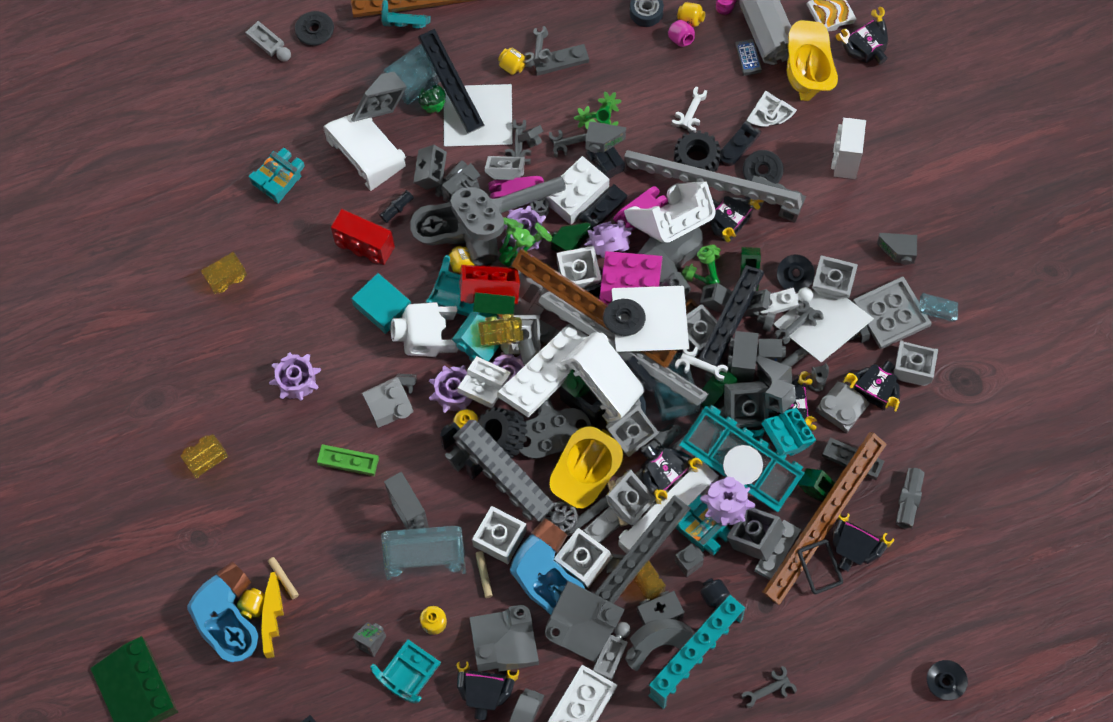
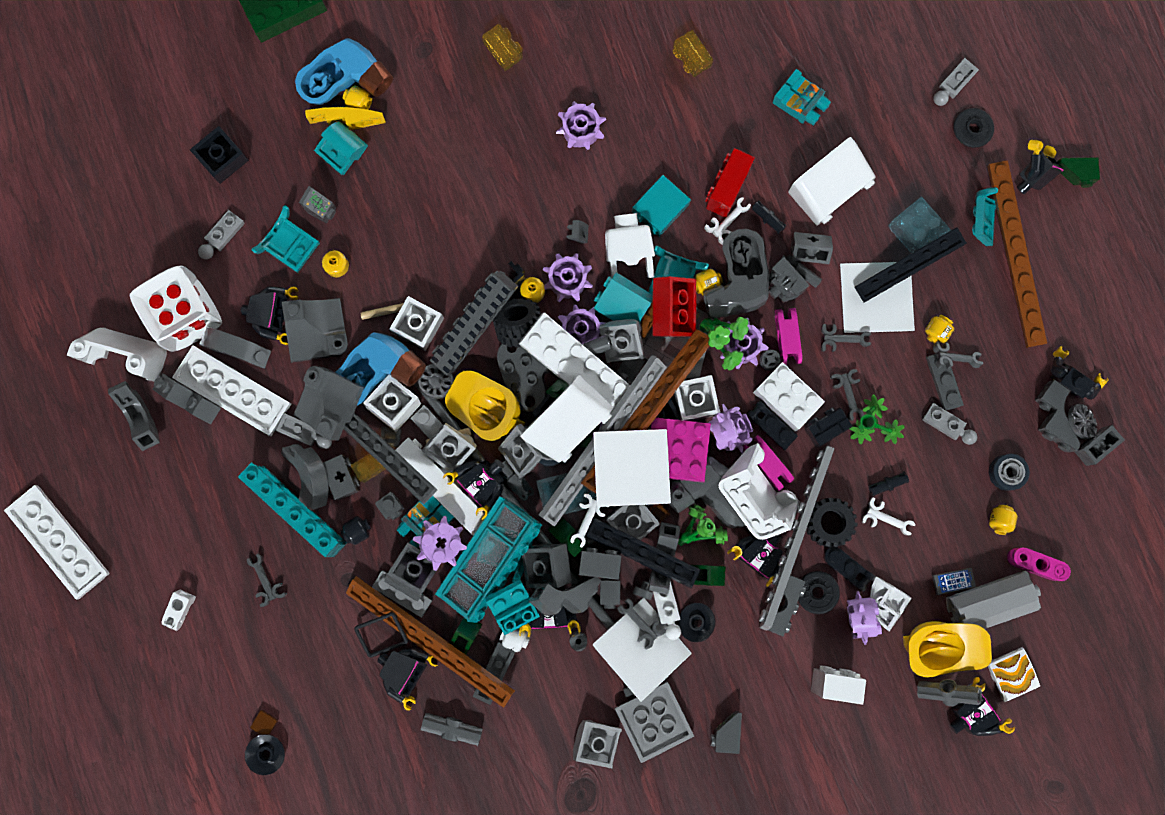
camera: 85 degrees right, 15 degrees up
tan piece [268,557,299,599] -> none
bright green plate [317,444,379,476] -> none
dark grey slope [351,72,407,122] -> none
light grey slope [362,377,413,428] -> none
clear light blue windscreen [381,526,467,580] -> none
dark grey window [384,472,429,539] -> none
dark green piece [418,84,446,113] -> none
dark grey piece [450,176,566,240] -> none
white slope [457,356,511,408] -> none
dark green slope [473,292,515,316] -> none
clear yellow brick [478,314,523,346] -> none
light grey slope [485,156,525,180] -> none
dark grey tile [517,125,543,148] -> none
dark green slope [551,223,591,253] -> none
dark grey slope [585,121,626,153] -> none
black wheel [603,298,646,336] -> none
black axle [625,356,657,390] -> none
dark pink head [668,20,695,47] -> none
white tile [723,445,763,485] -> none
light grey slope [812,255,858,299] -> none
light grey slope [815,382,870,433] -> none
torso [843,361,900,411] -> none
clear light blue plate [919,293,958,322] -> none
none -> reddish brown tile [250,710,278,735]
none -> teal brick [314,121,368,175]
none -> white head [500,628,530,652]
none -> white bar [704,197,751,245]
none -> lavender brick [847,591,882,645]
none -> black pin [868,471,909,496]
none -> dark grey piece [917,679,982,706]
none -> light grey plate [922,403,977,445]

